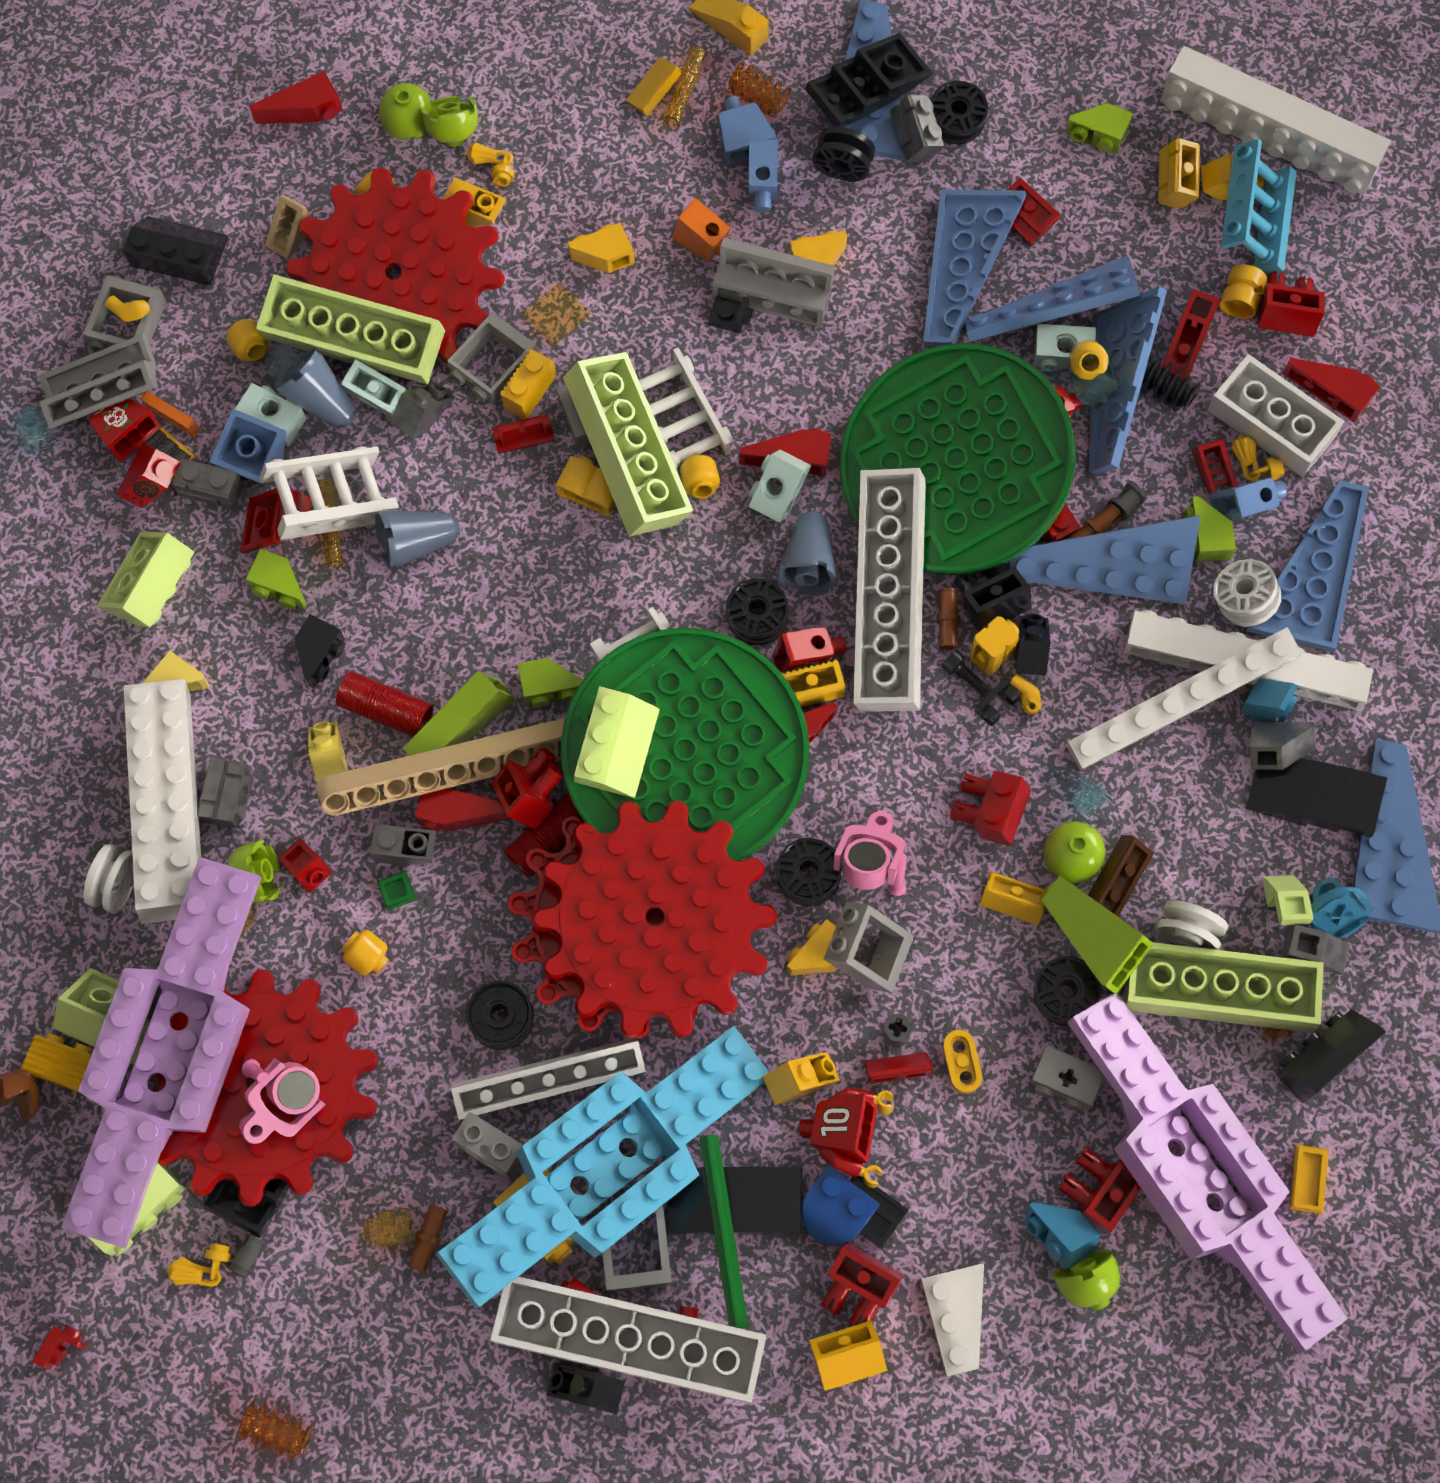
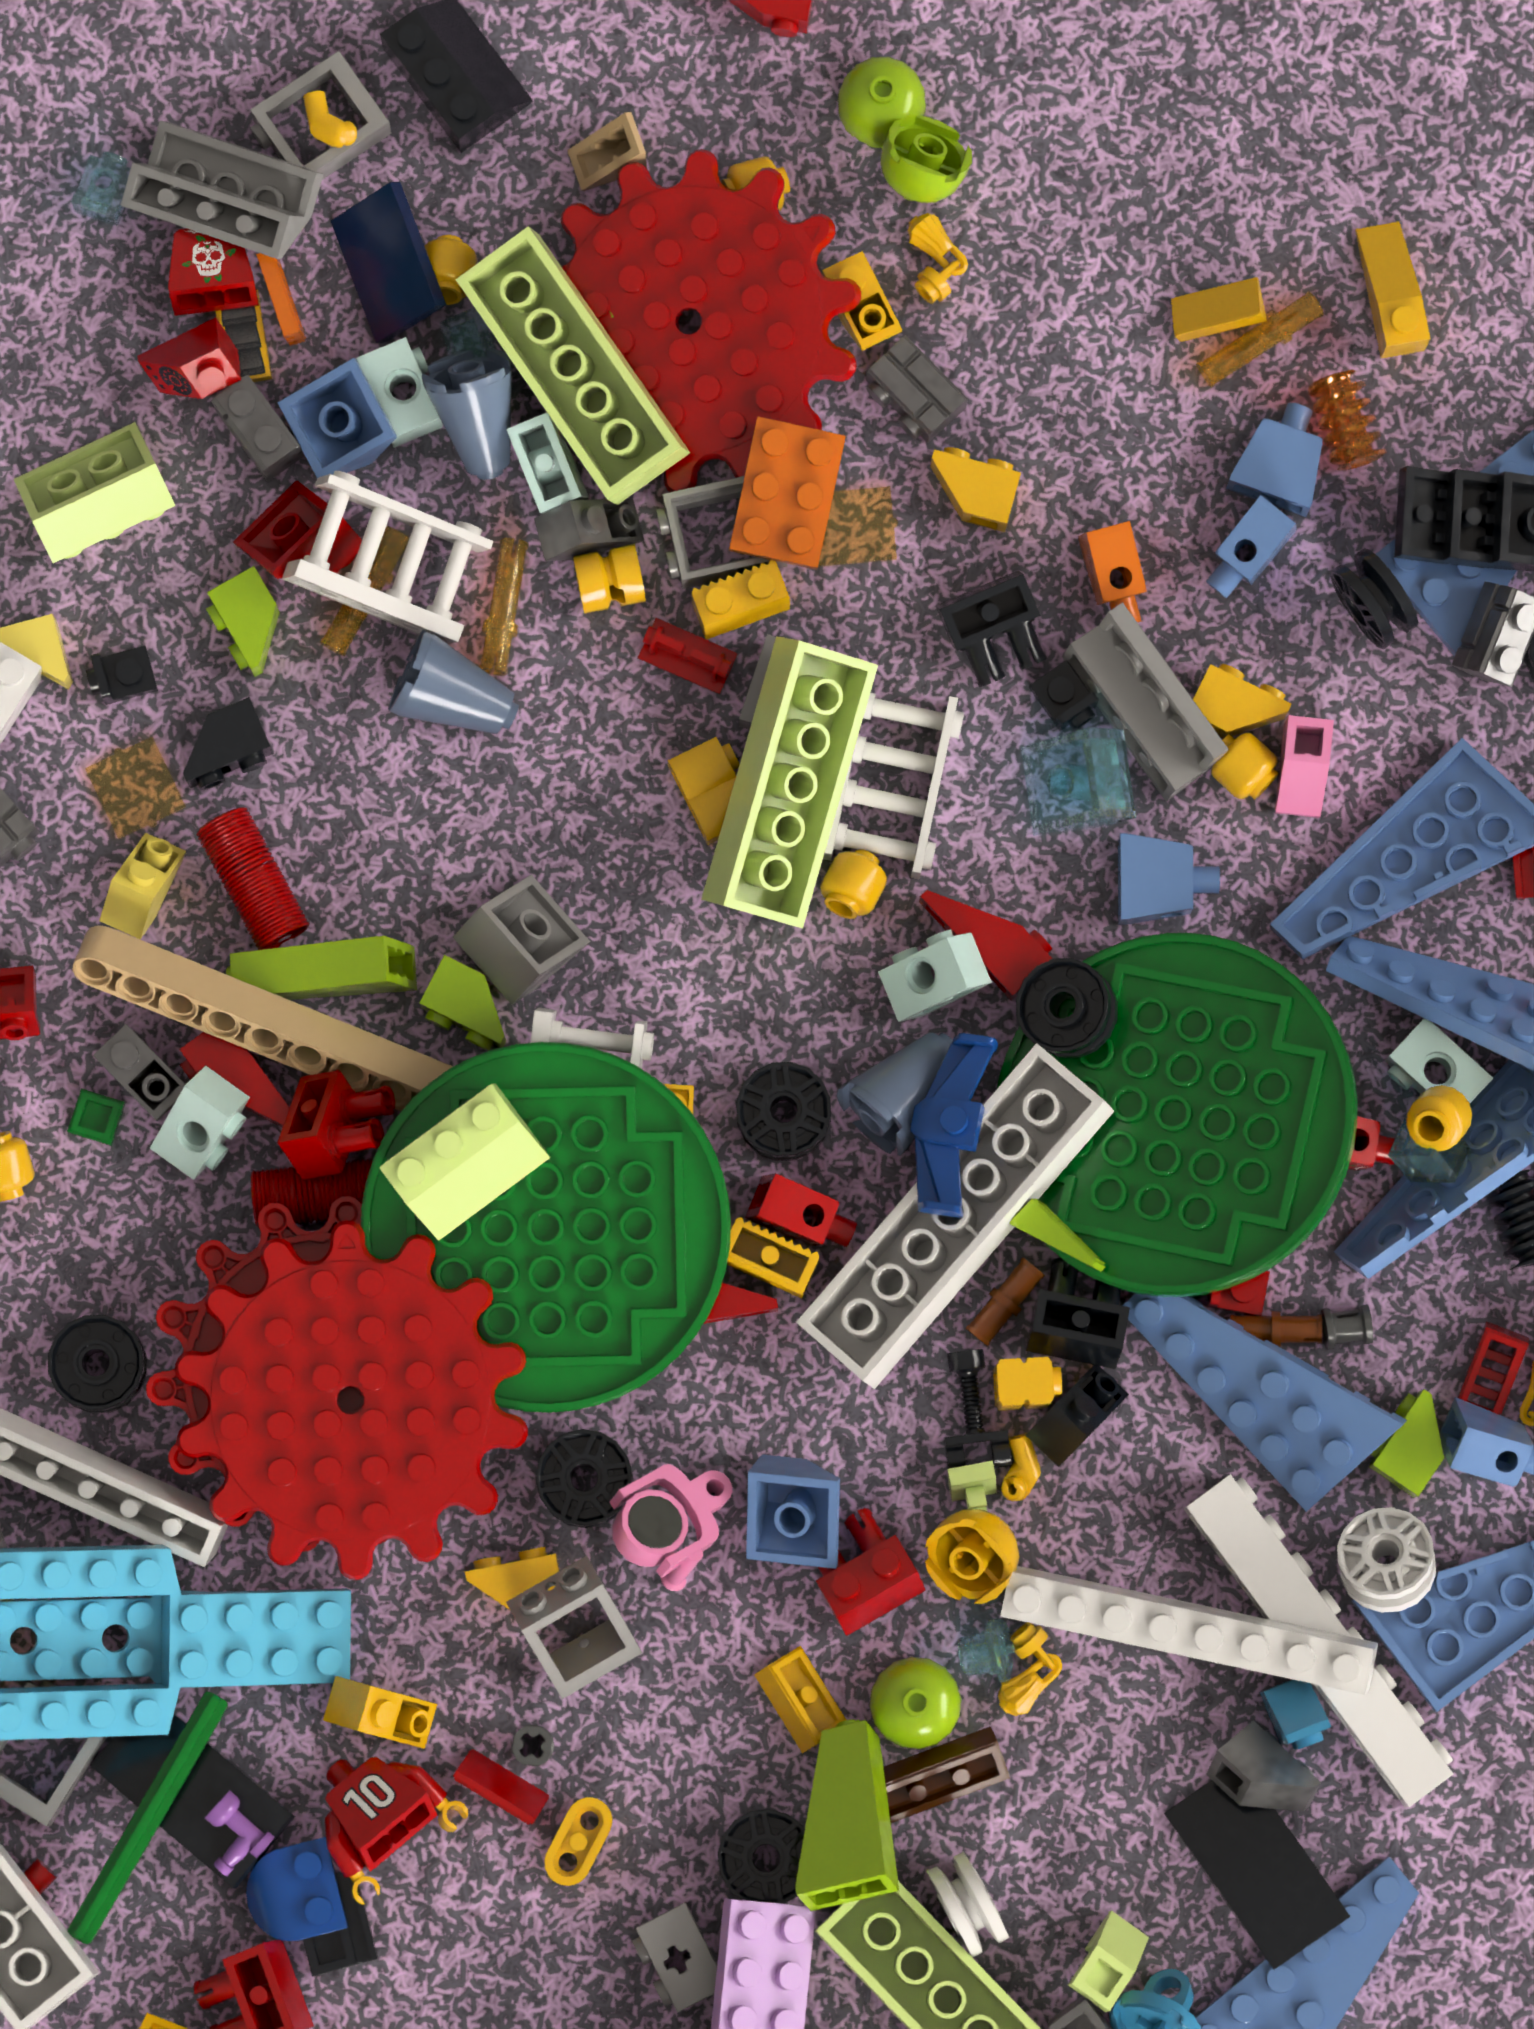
camera: 35 degrees right, 10 degrees up
none -> clear yellow piece [85,737,186,839]
none -> black bracket [86,646,158,705]
none -> light aqua brick [150,1066,250,1180]
none -> medium lavender piece [205,1790,275,1876]
none -> dark blue tile [331,182,446,343]
none -> light grey slope [453,874,590,1005]
none -> clear yellow pin [479,538,529,676]
none -> yellow wheel [573,544,646,614]
none -> orange plate [729,416,846,570]
none -> medium blue slope [746,1454,840,1569]
none -> flat silver brick [866,335,968,443]
none -> blue plate [910,1033,998,1218]
none -> yellow cylinder [925,1509,1019,1604]
none -> black brick [935,571,1047,687]
none -> yellowish green tile [947,1461,997,1511]
none -> yellow piece [998,1622,1062,1716]
none -> lime slope [1010,1199,1105,1272]
none -> black wheel [1016,958,1118,1059]
none -> clear light blue slope [1021,727,1136,836]
none -> medium blue torso [1118,833,1220,925]
none -> yellow head [1211,733,1279,800]
none -> bright pink slope [1275,715,1334,818]

